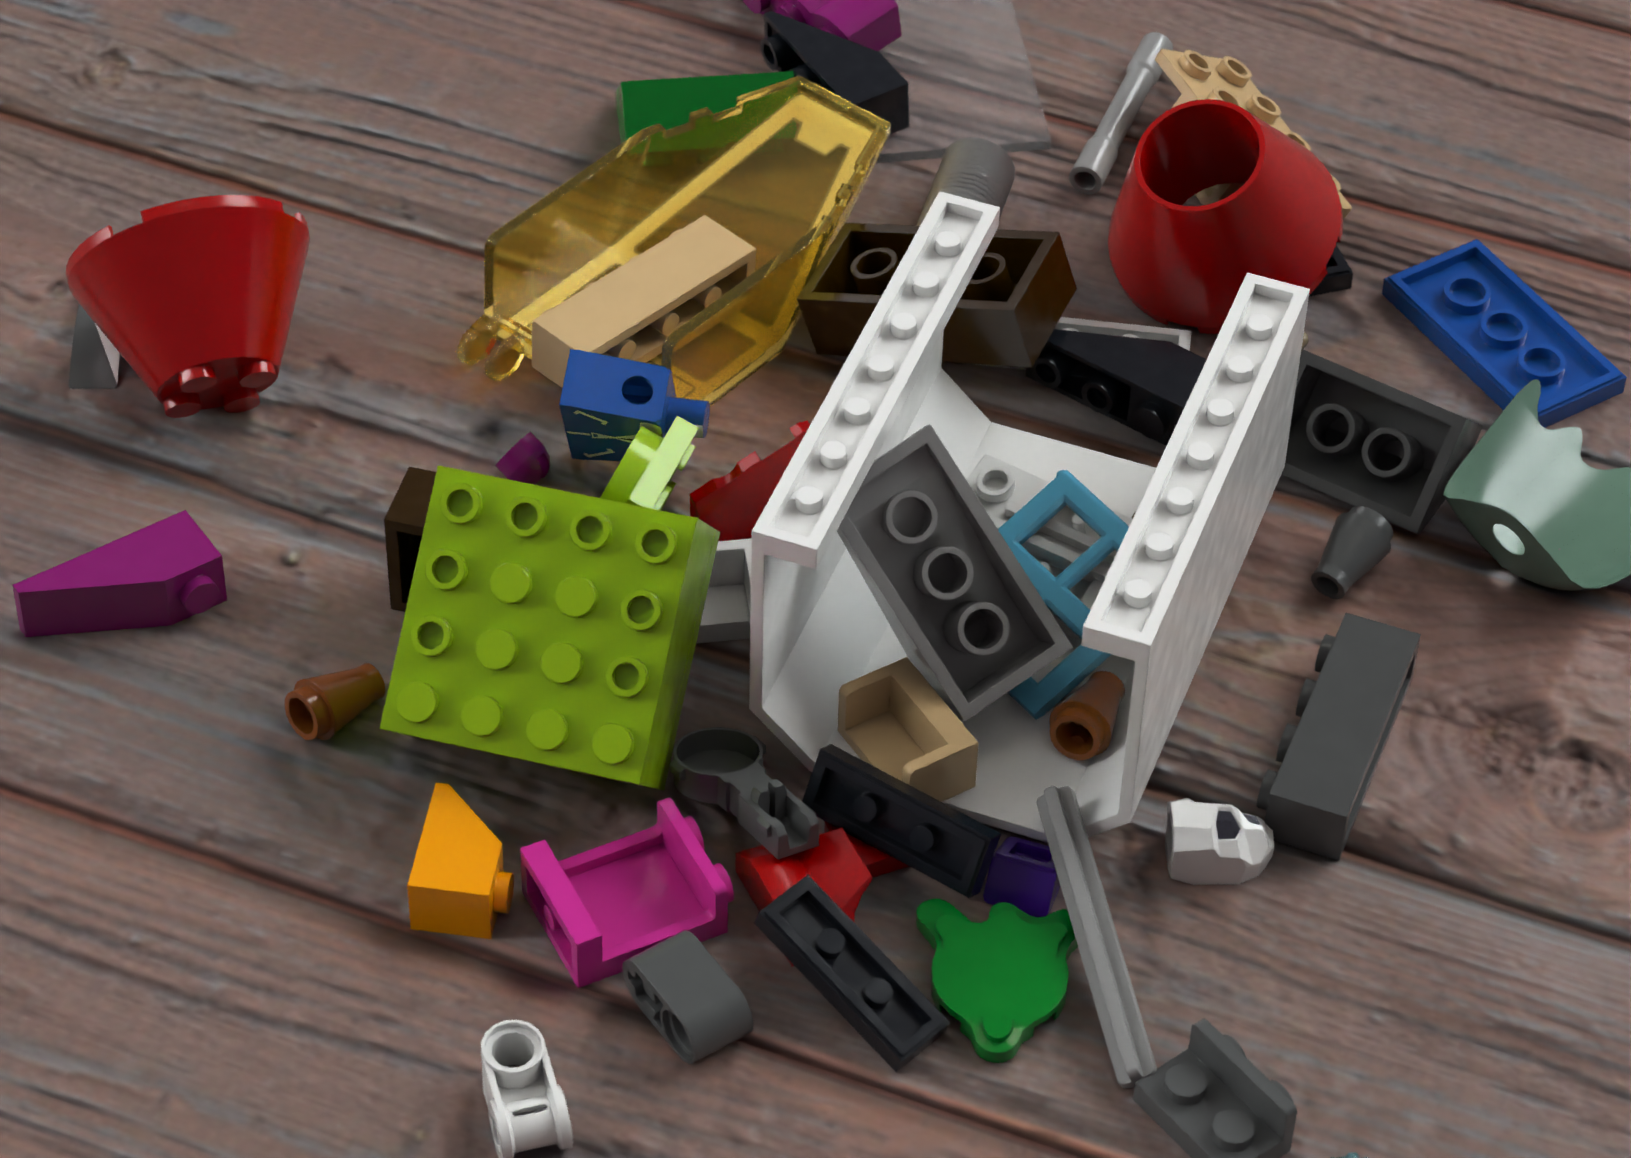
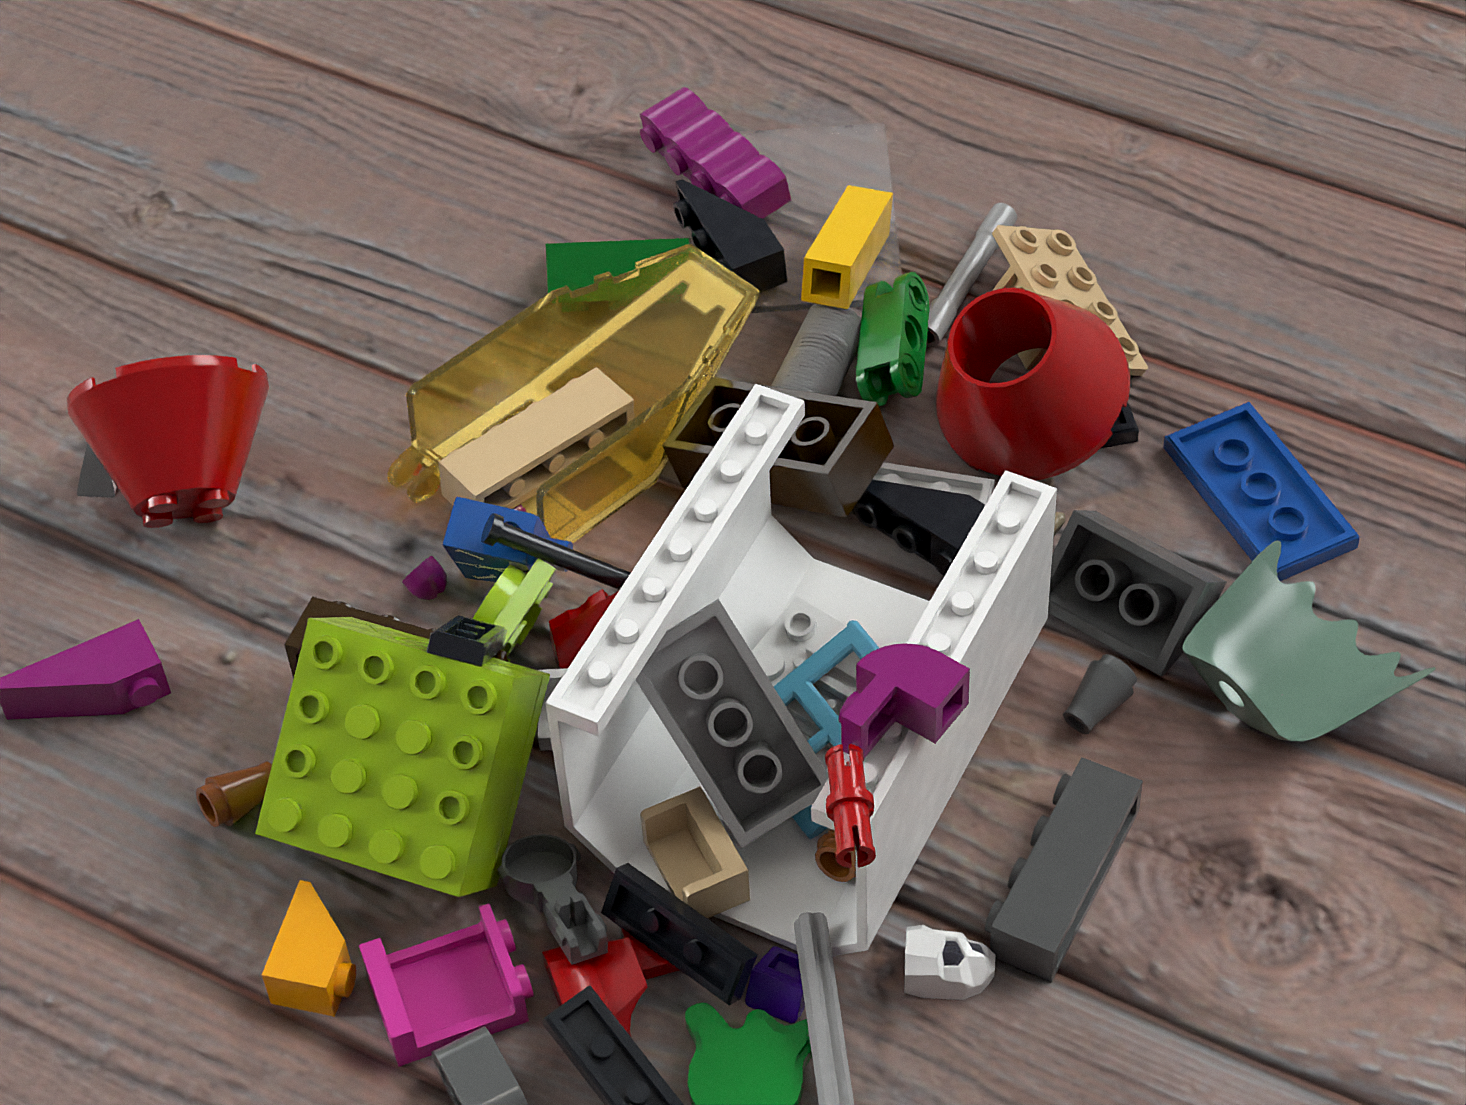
camera: 10 degrees right, 5 degrees up
none -> black tile [427,615,507,666]
none -> black bar [481,513,631,590]
none -> yellow brick [801,185,893,309]
none -> red pin [825,744,876,868]
none -> magenta brick [838,643,970,758]
none -> green piece [856,272,930,407]

